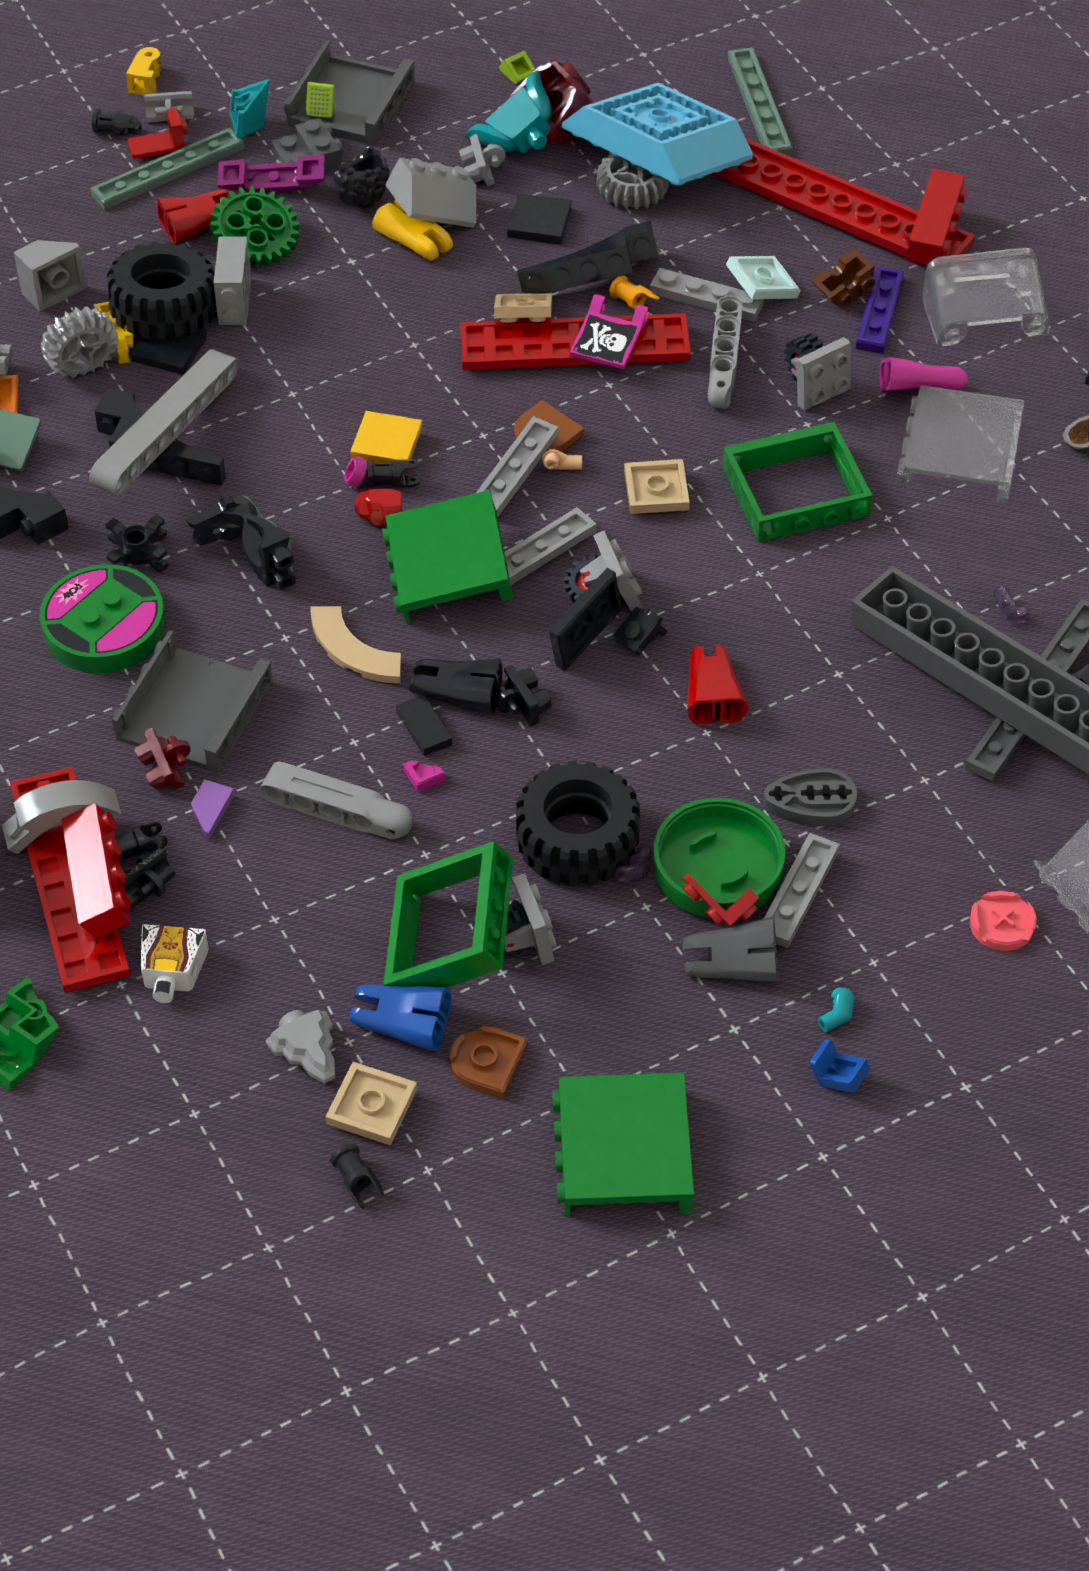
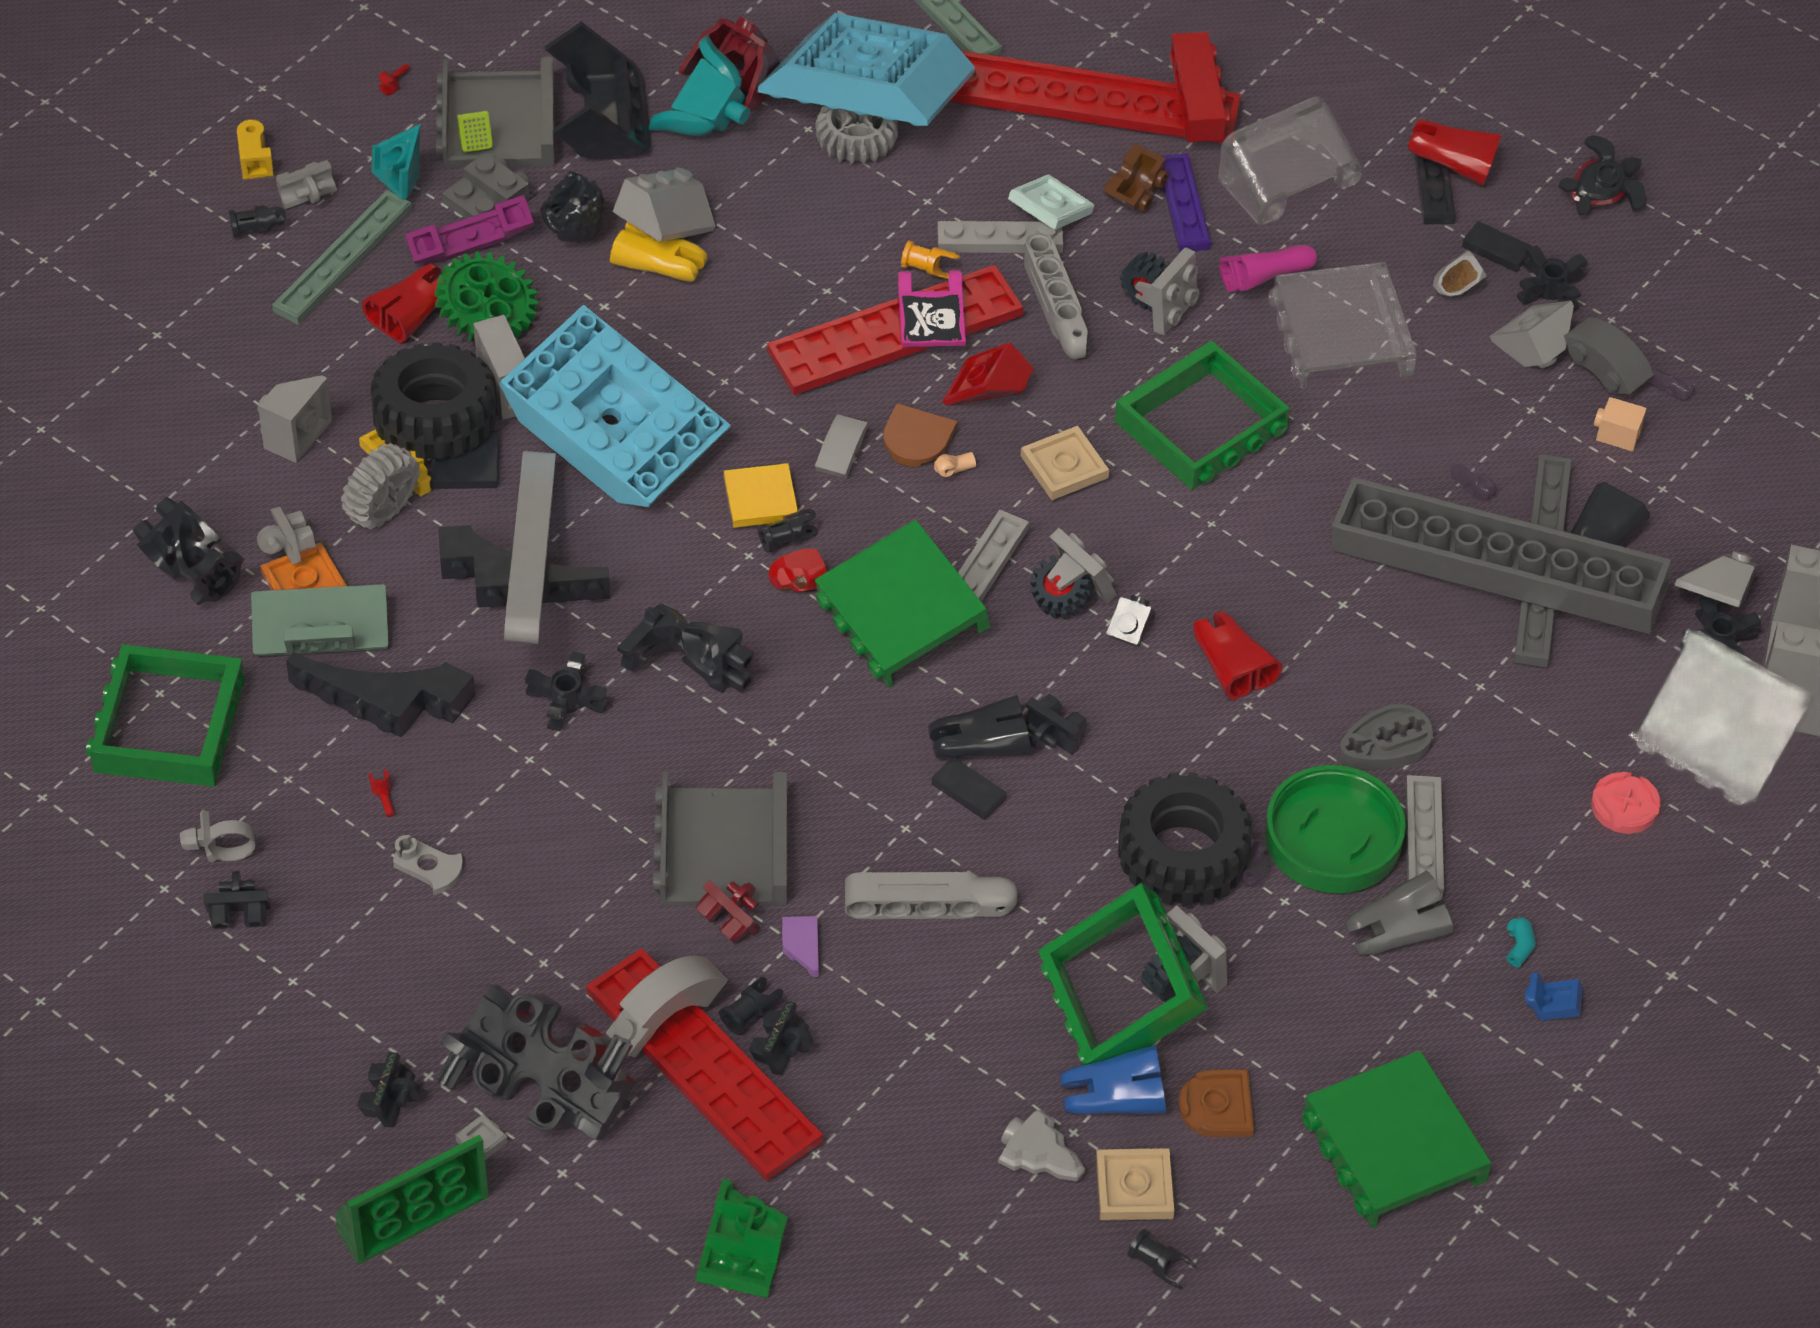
camera: 25 degrees left, 0 degrees up
brick [40,564,166,673] -> none
brick [61,803,131,939] -> none
red bracket [128,108,188,159] -> none
torso [141,924,209,1003] -> none
tan tile [311,606,401,683] -> none
dark pink tile [344,456,368,487] -> none
dark pink tile [403,761,446,792] -> none
light grey hips [459,134,505,187] -> none
light grey plate [476,416,559,516] -> none
tan plate [494,293,552,322] -> none
lime slope [499,50,536,84] -> none
black tile [507,193,572,245] -> none
black arch [517,220,659,294] -> none
black tile [549,568,622,671] -> none
red bracket [682,873,759,927] -> none
none -> red hand [378,63,410,96]
none -> medium azure slope [499,305,731,507]
none -> black windscreen [545,21,650,159]
none -> light grey slope [815,414,868,479]
none -> red slope [942,342,1034,406]

